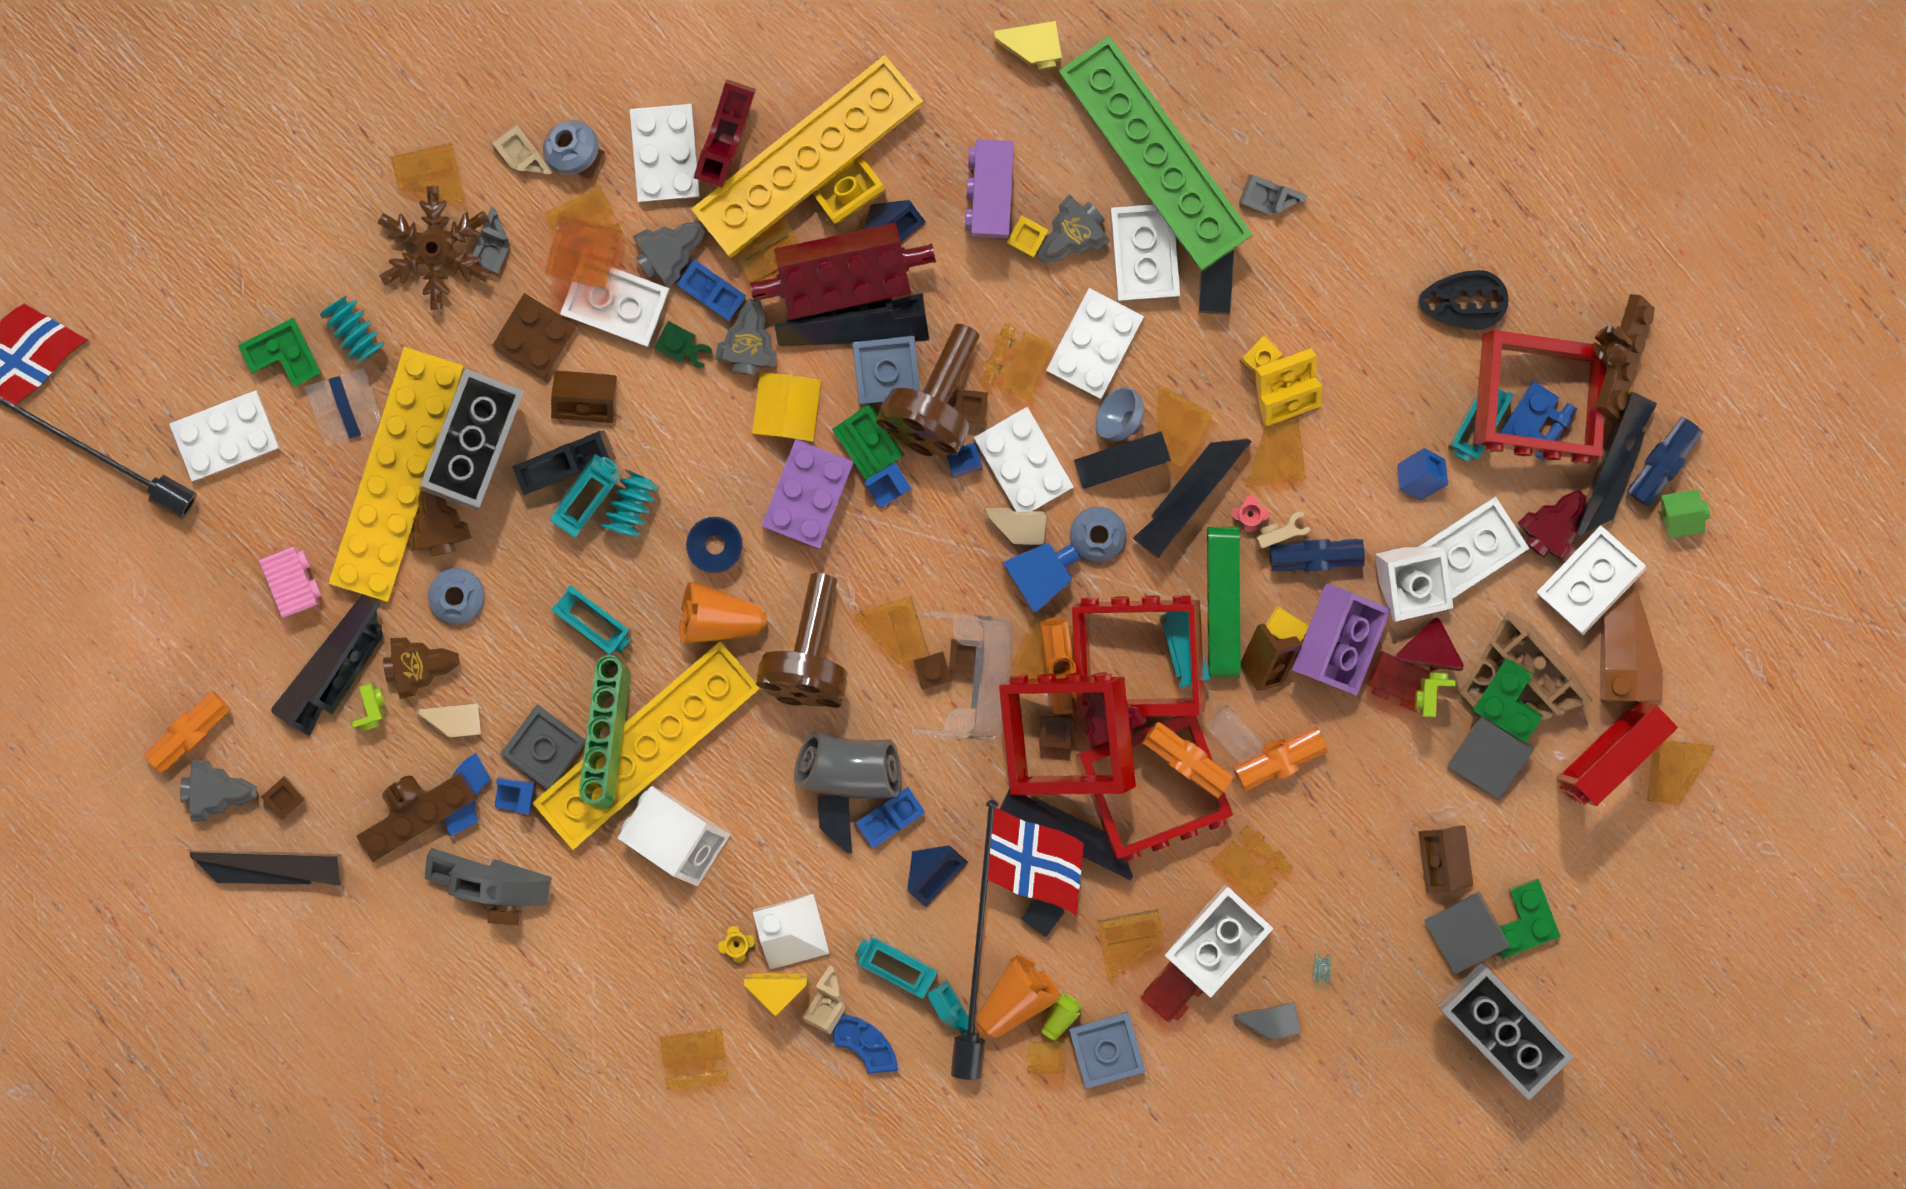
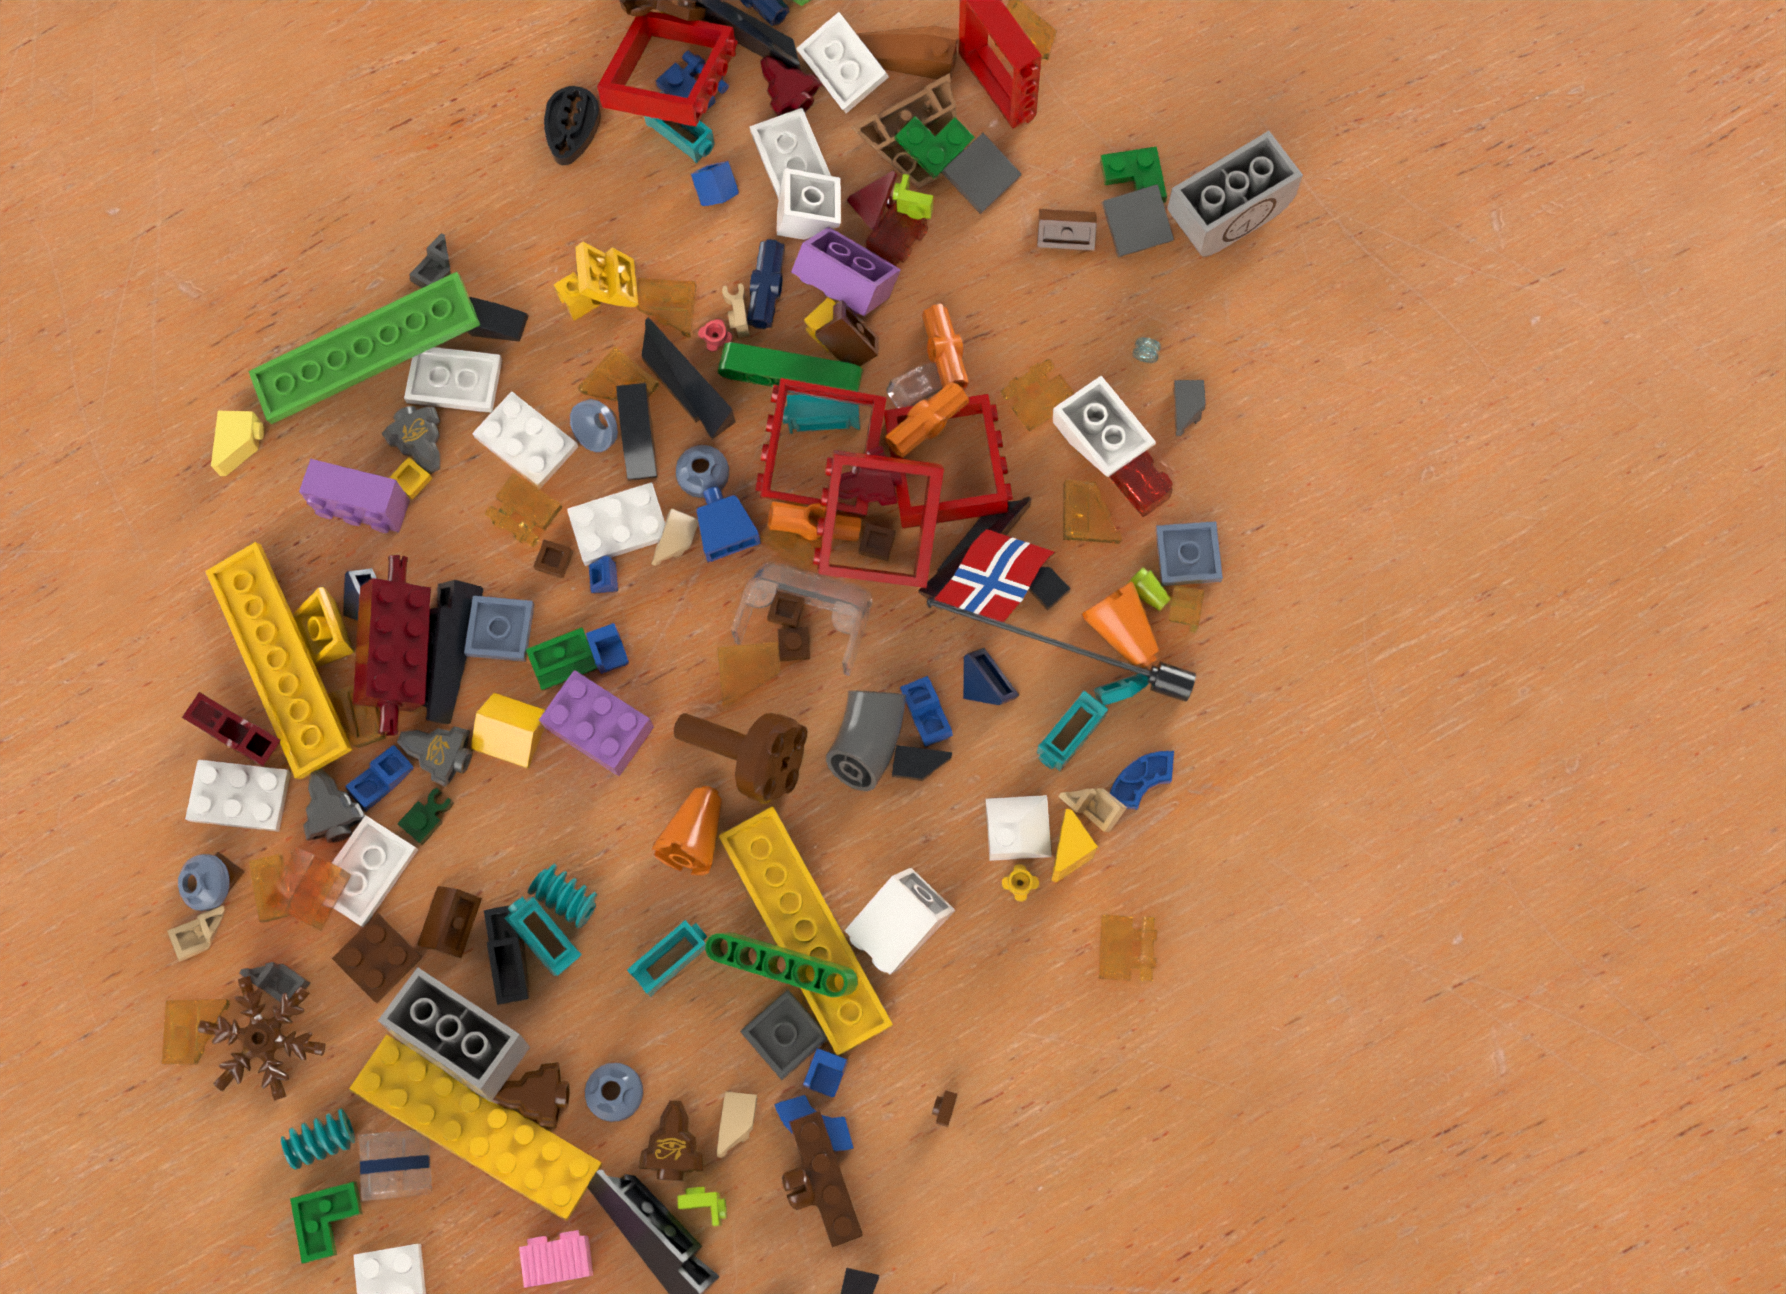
camera: 75 degrees left, 15 degrees down
dark grey slope [424,848,552,906] -> none
dark blue piece [686,517,743,573] -> none
reddish brown piece [876,324,980,456] -> none

